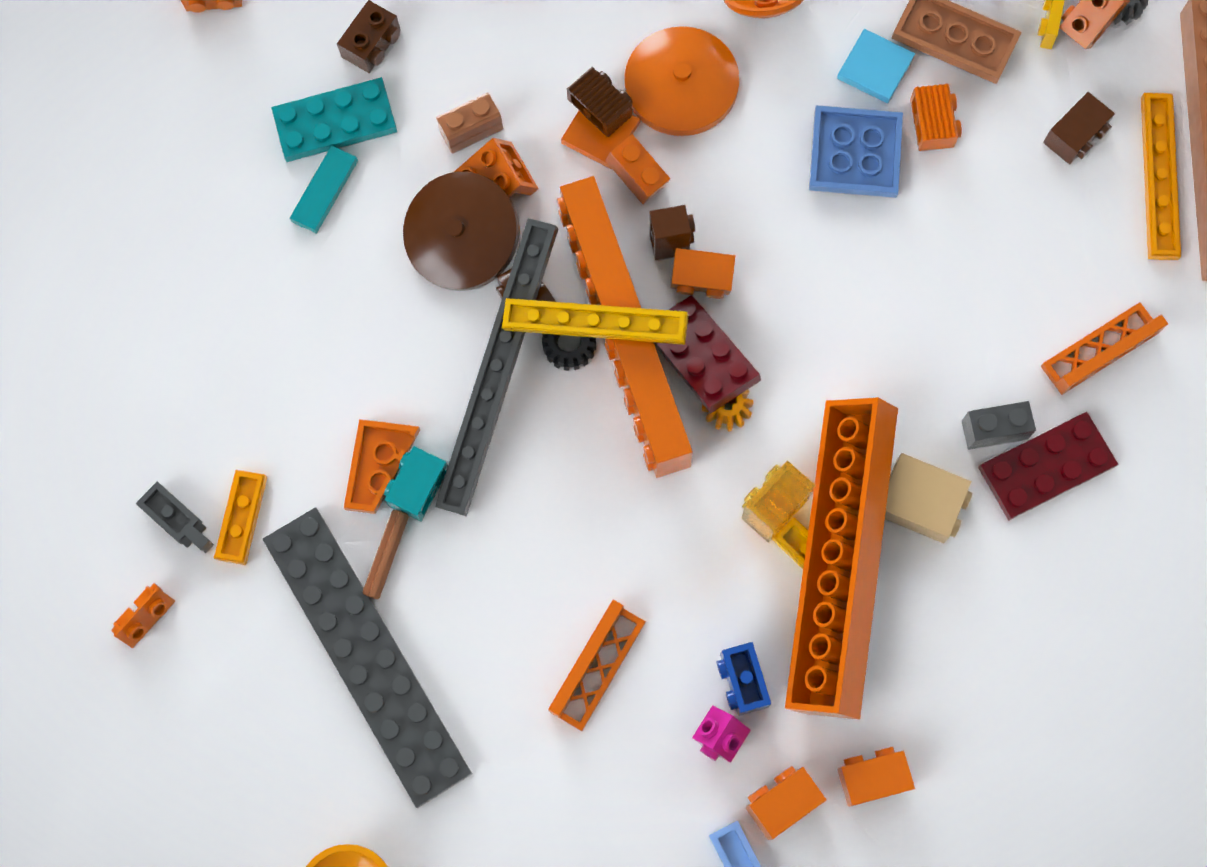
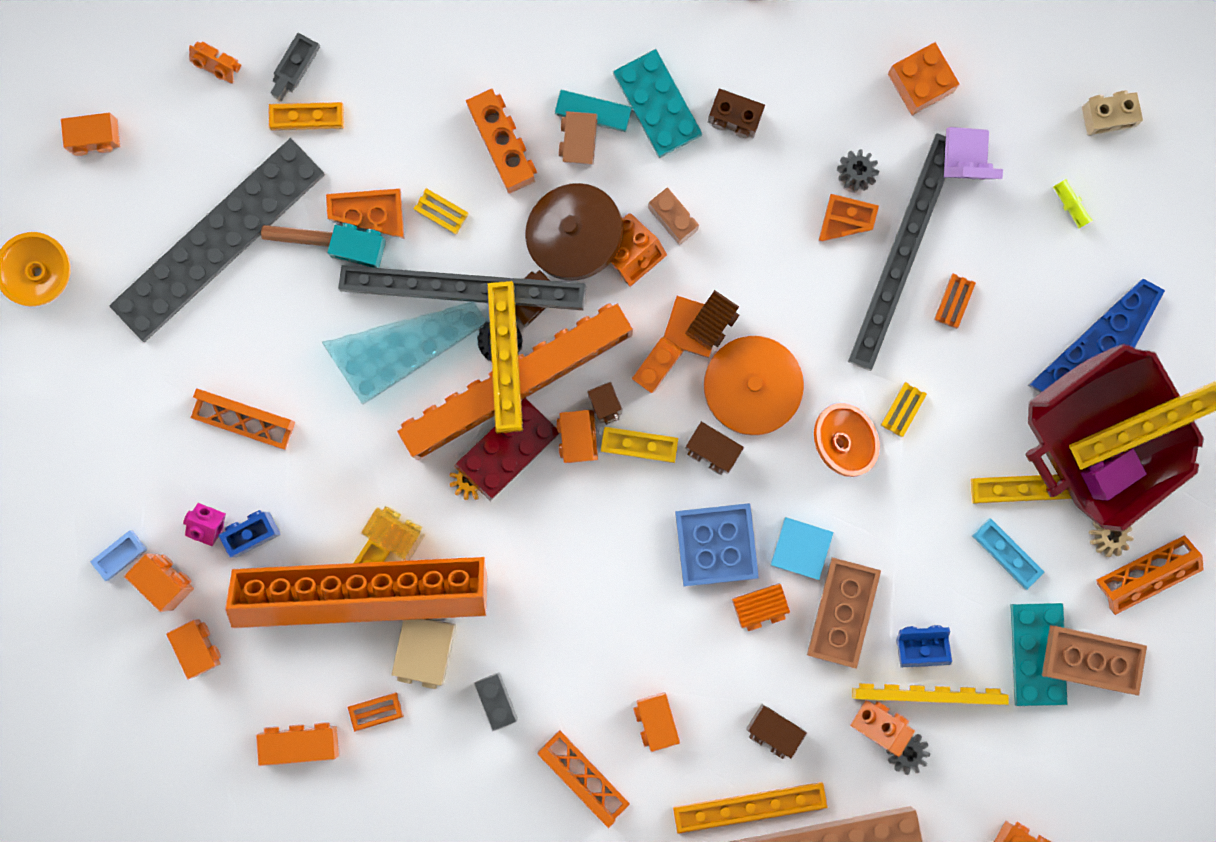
camera: 75 degrees right, 10 degrees up
dark red plate [978,412,1119,521] -> none
none -> orange brick [61,112,120,156]
none -> orange brick [256,722,339,766]
none -> clear light blue wing [322,302,486,405]
none -> orange tile [347,692,404,732]
none -> yellow tile [413,188,469,235]
none -> orange brick [465,88,537,194]
none -> nougat brick [559,111,598,165]
none -> yellow plate [601,427,679,463]
none -> orange brick [633,692,680,752]
none -> reddish brown brick [684,421,744,475]

